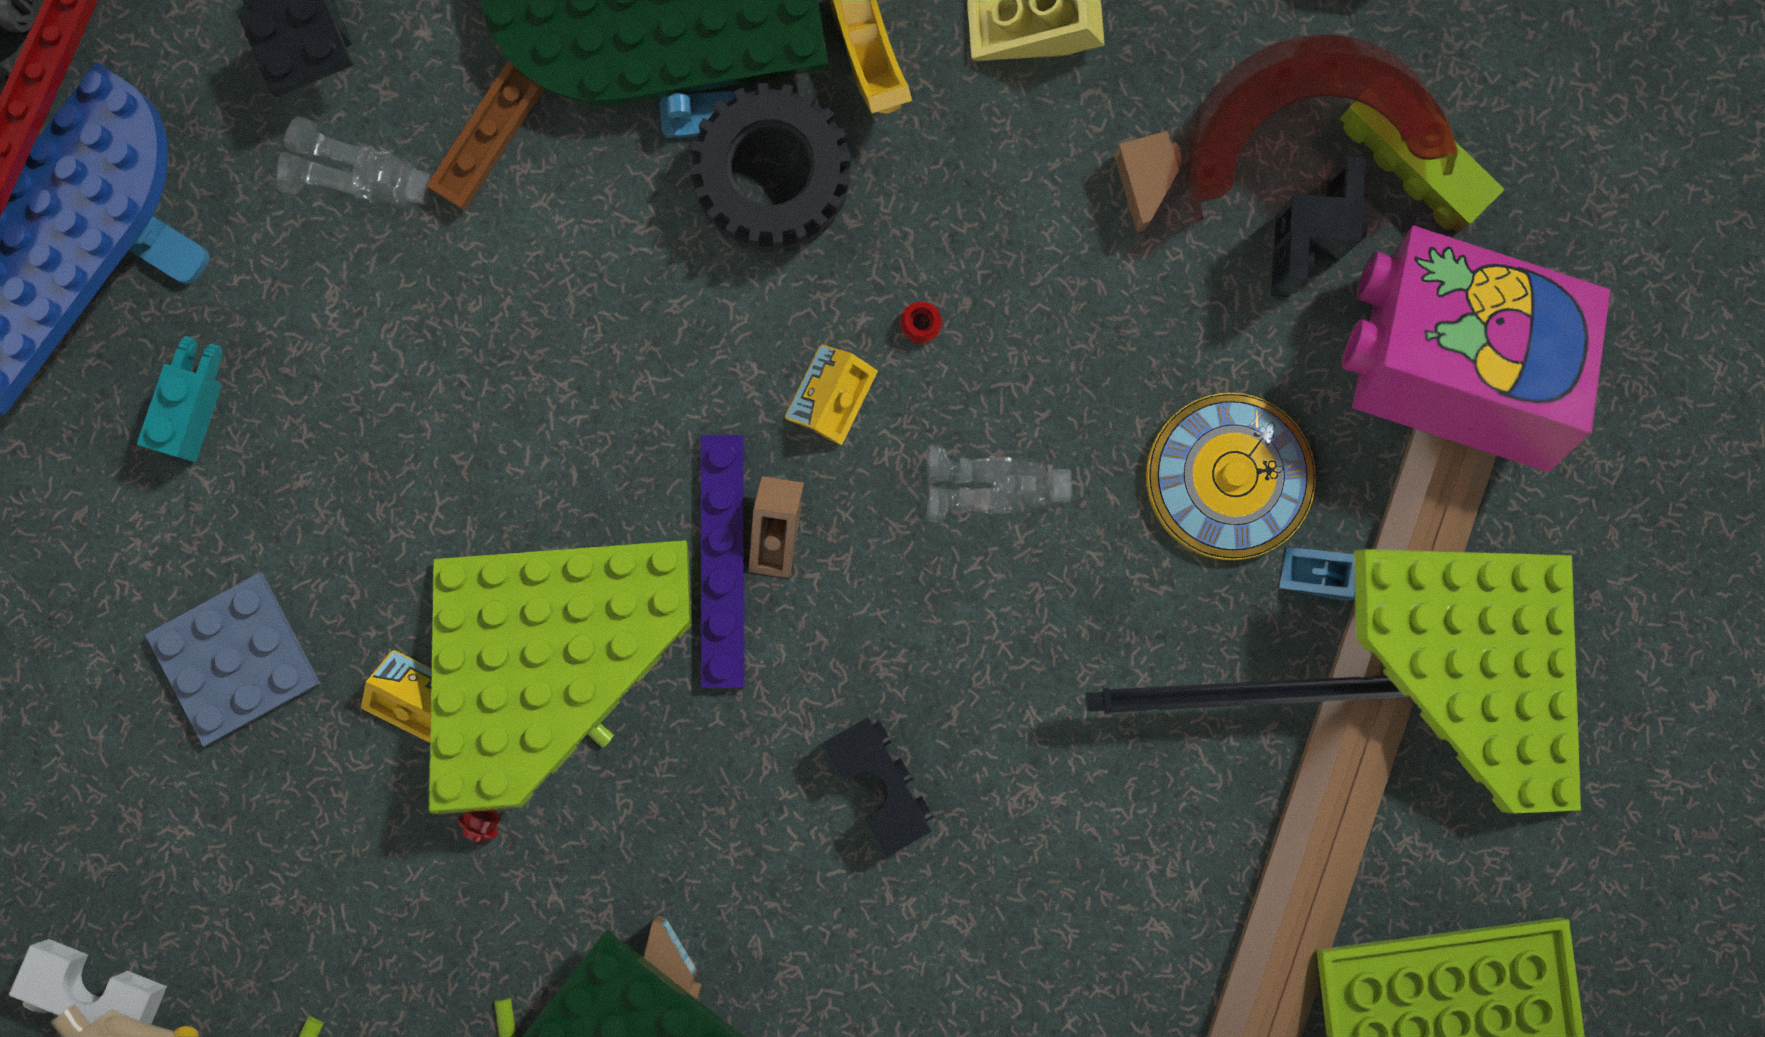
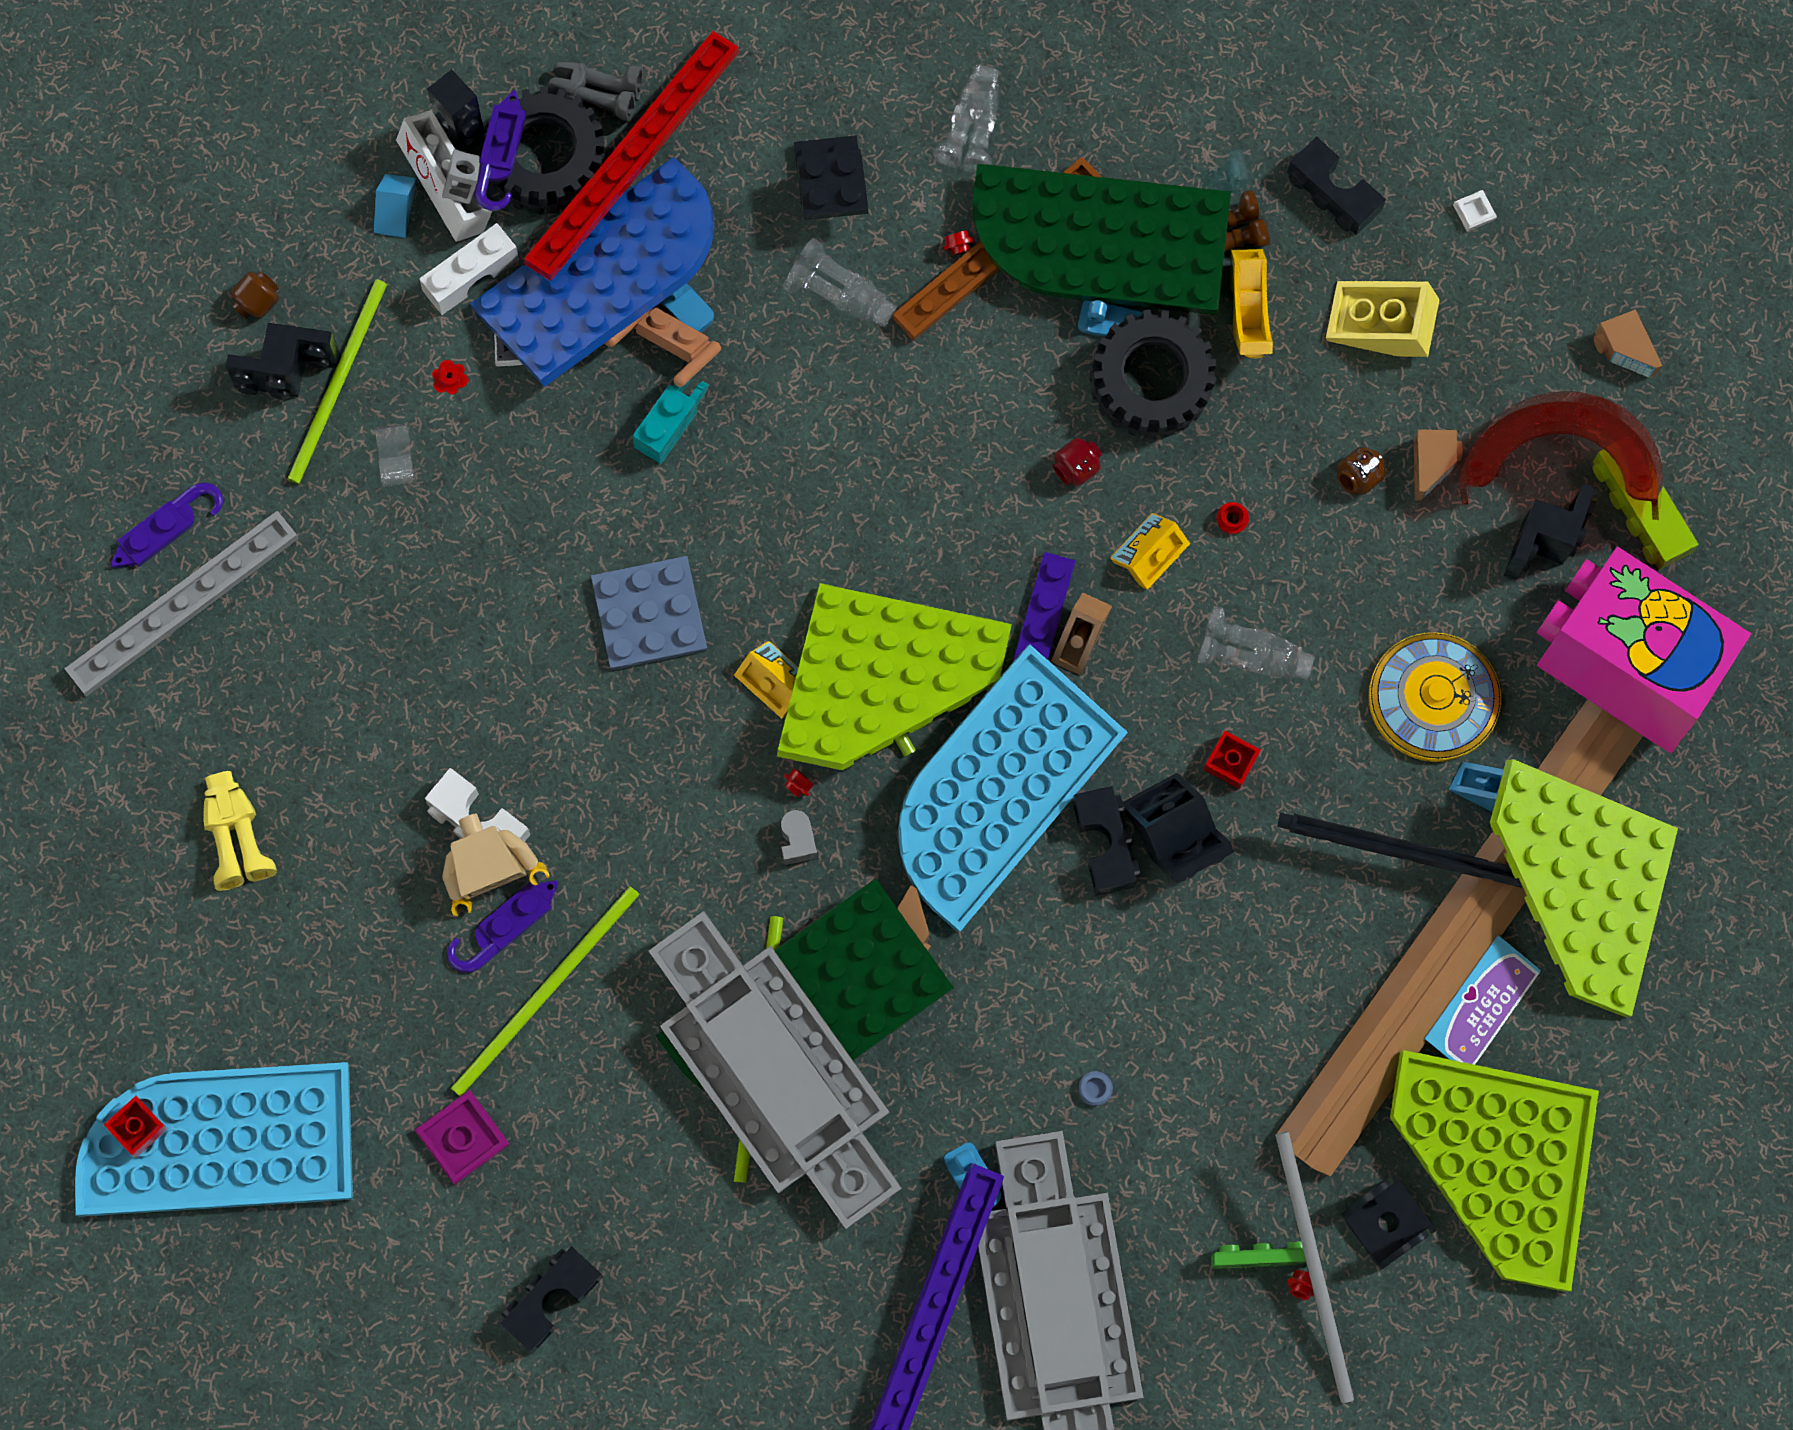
camera: 15 degrees right, 10 degrees down
none -> nougat plate [605,307,721,387]
none -> light grey leg [781,810,817,865]
none -> medium azure plate [898,645,1128,932]
none -> red plate [943,230,975,256]
none -> dark red head [1052,438,1102,486]
none -> black bracket [1123,773,1234,884]
none -> red piece [1203,730,1261,790]
none -> reddish brown head [1337,447,1386,495]
none -> sticker [1425,935,1541,1065]

